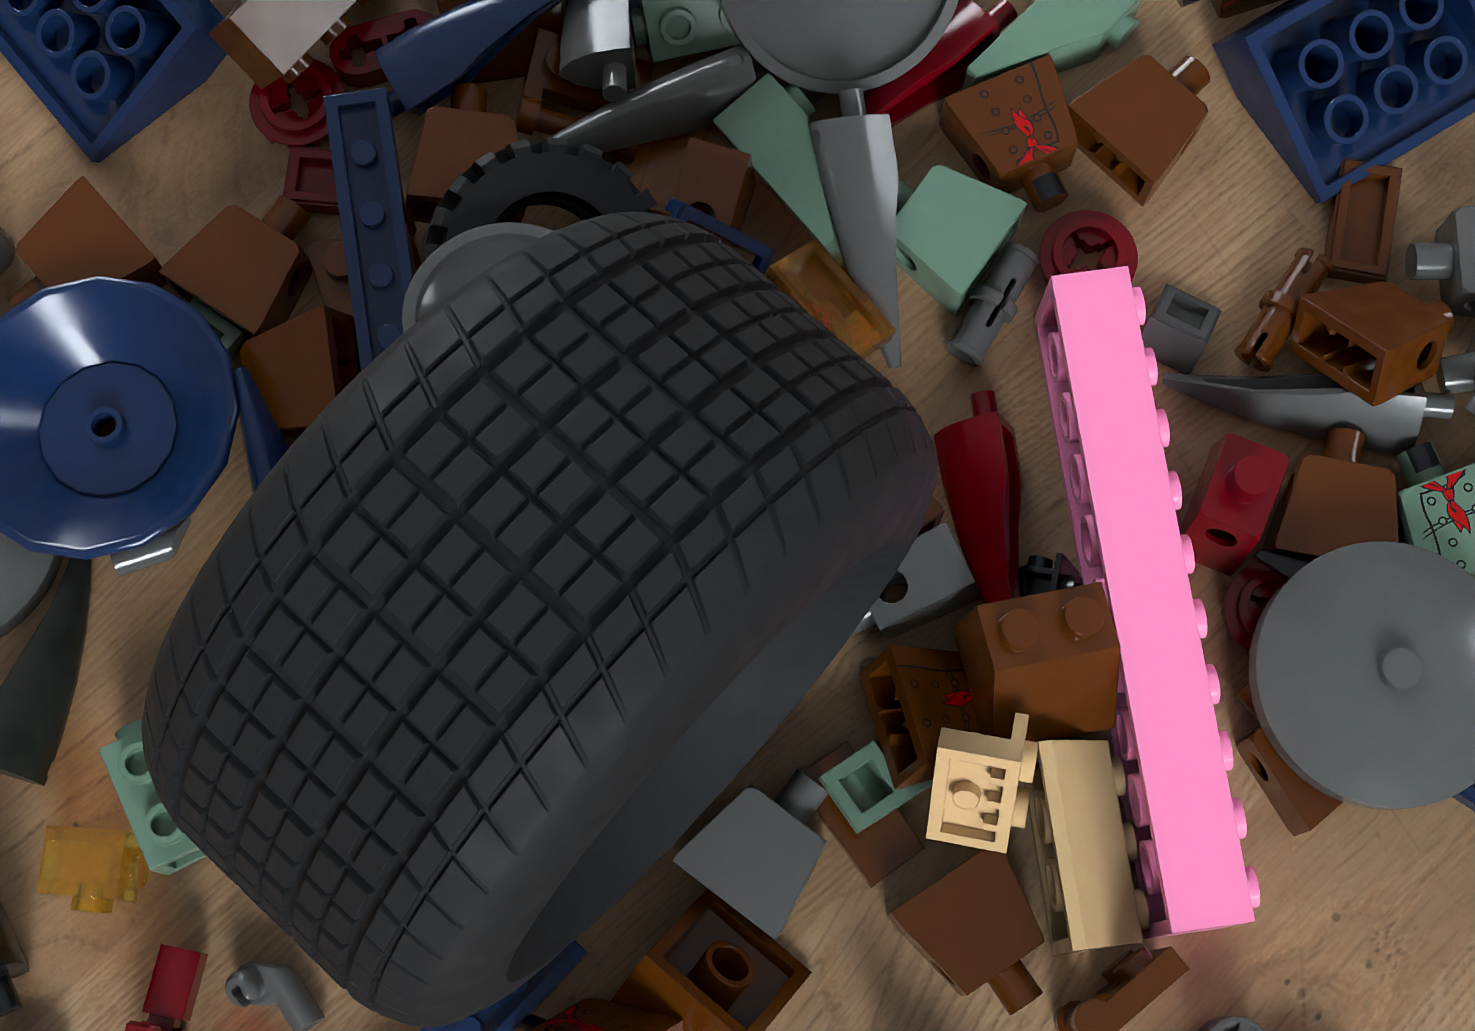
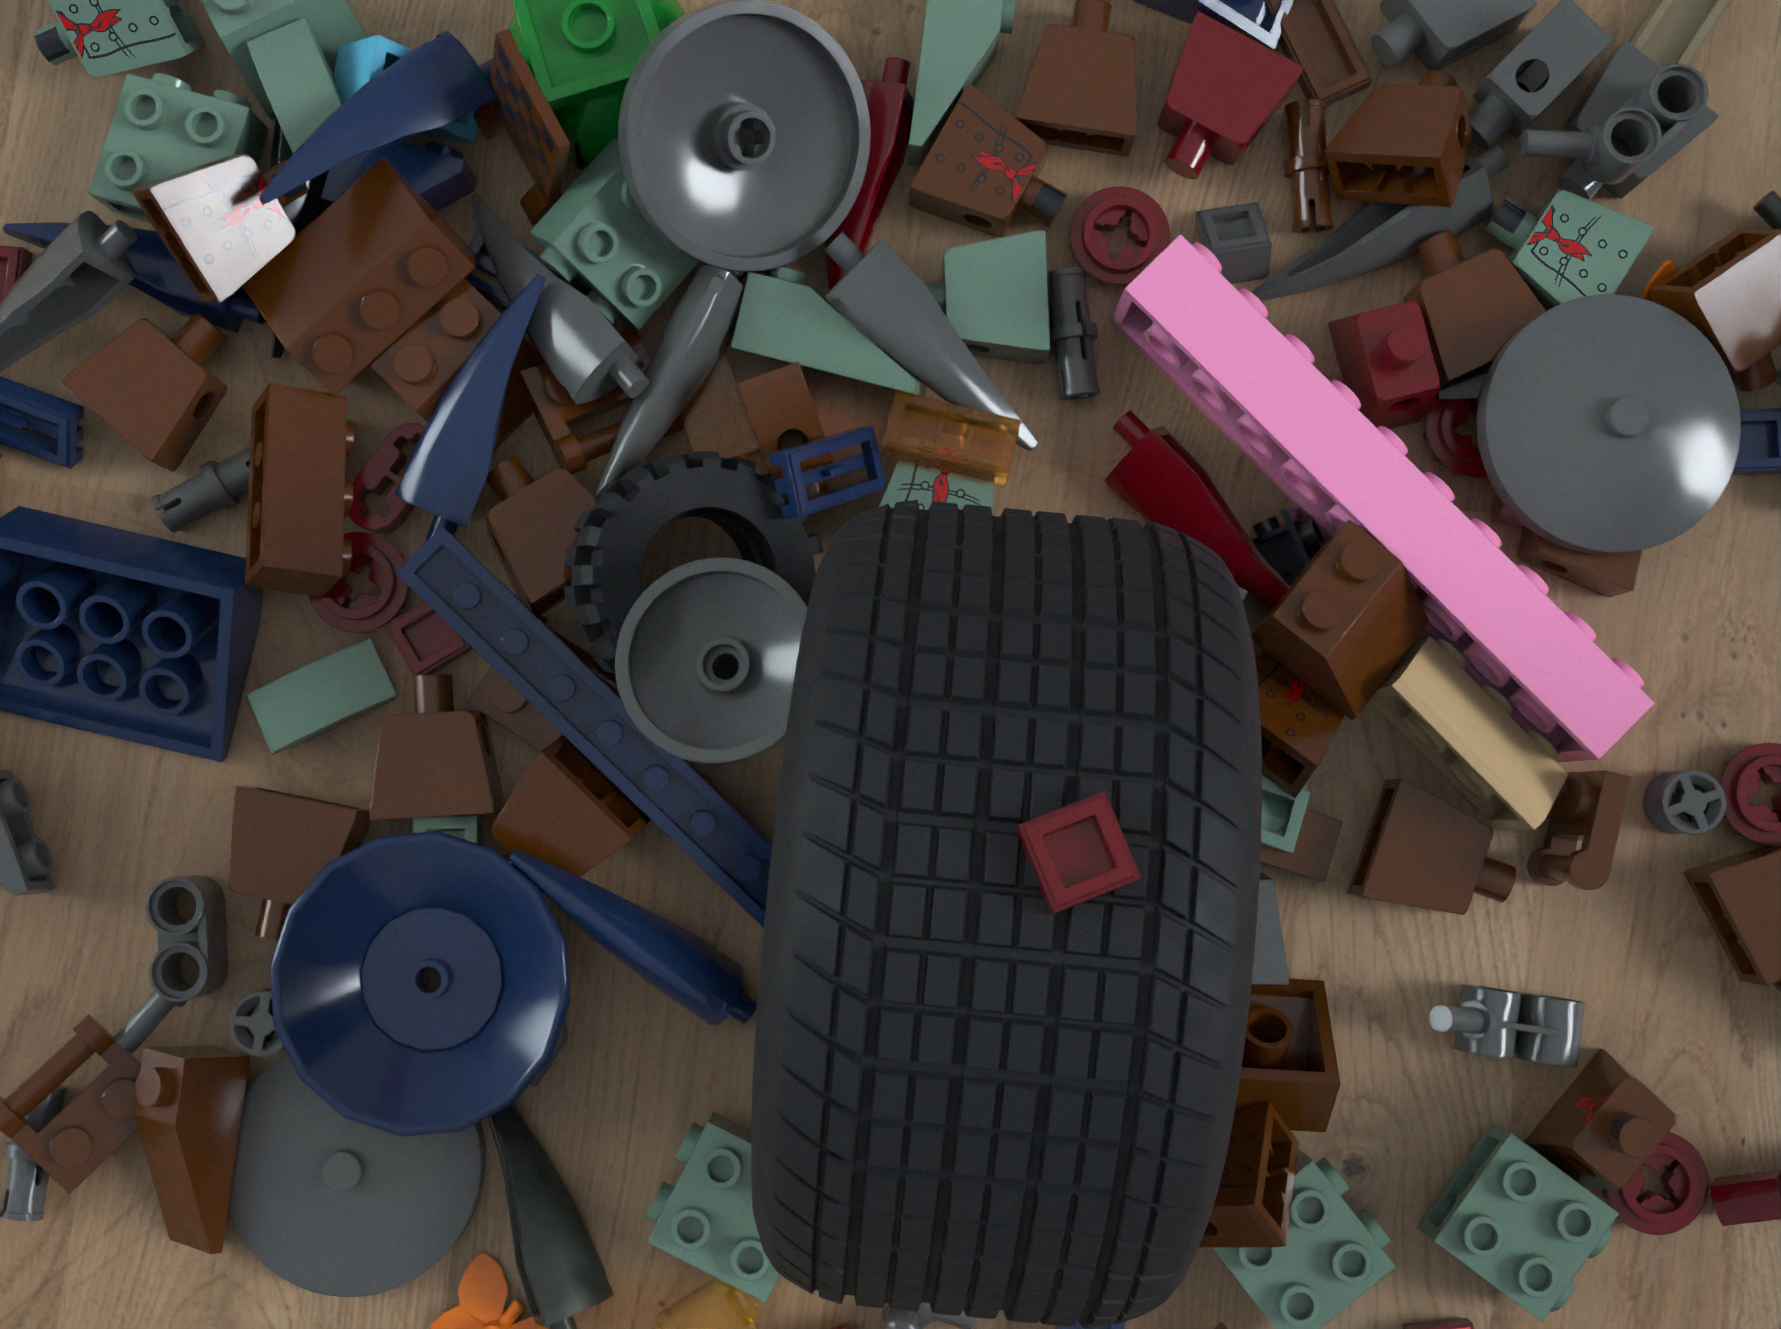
camera: 40 degrees left, 10 degrees up
tan bracket [926,713,1039,853] -> none
none -> sand green slope [246,638,397,755]
none -> dark red tile [1016,791,1141,915]
none -> dark red torso [1157,11,1304,179]

